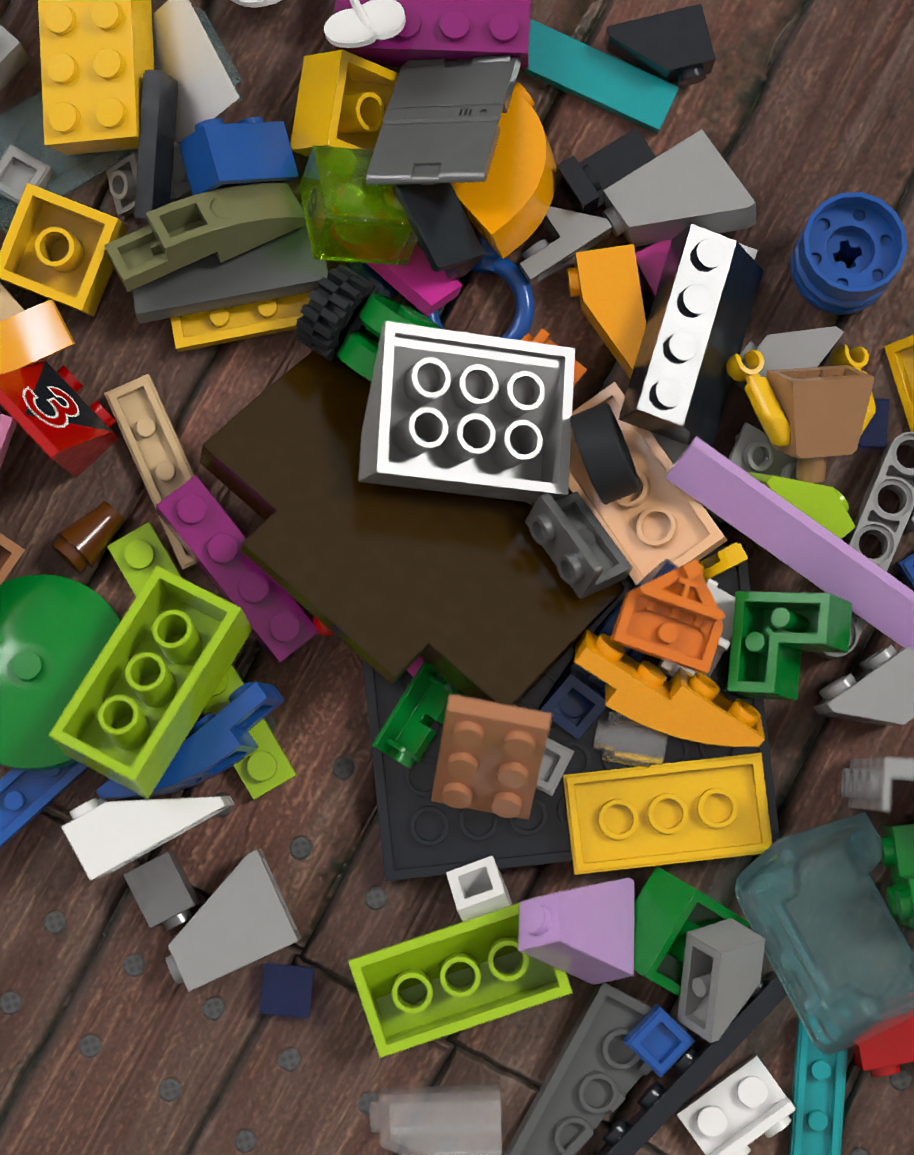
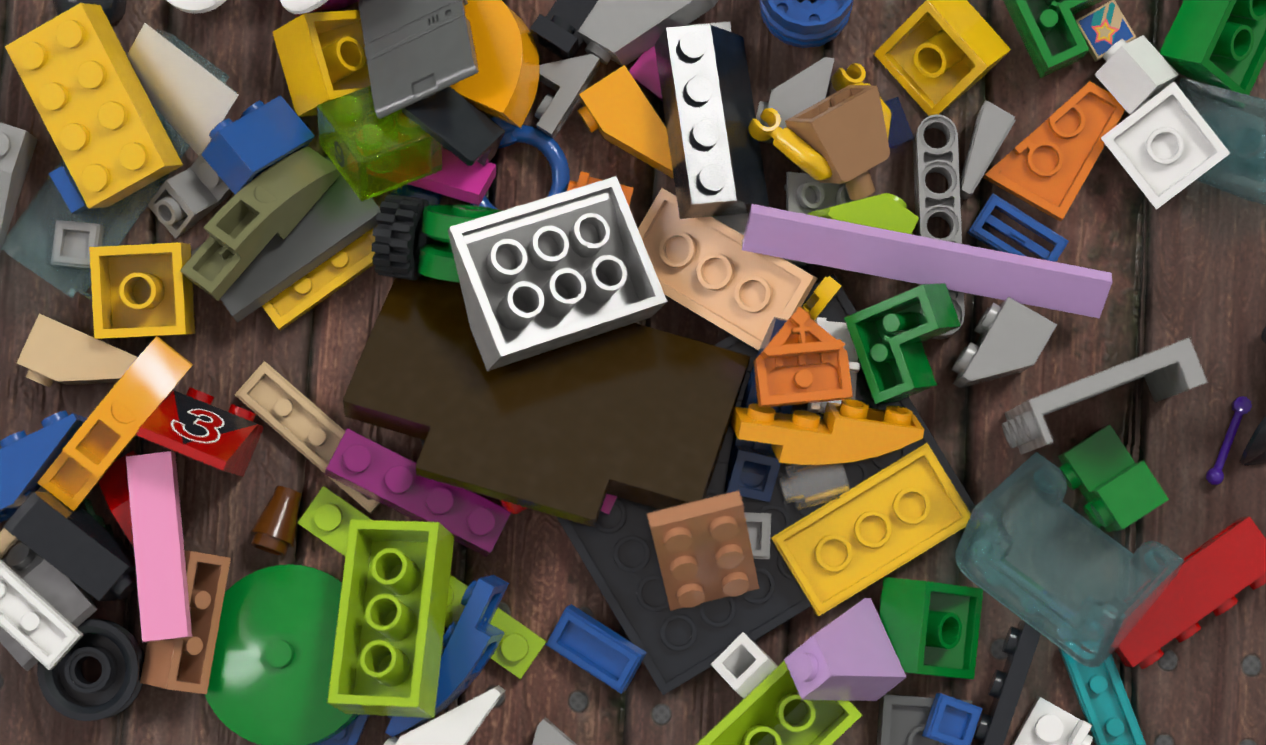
camera: 25 degrees left, 0 degrees up
black tile [134,70,178,224] -> none
green hinge [372,660,462,769] -> none
flat silver bracket [525,492,633,599] -> none
black tyre [570,402,641,504] -> none
light grey slope [677,918,766,1043] -> none
none -> blue tile [49,166,88,215]
none -> blue tile [546,604,647,693]

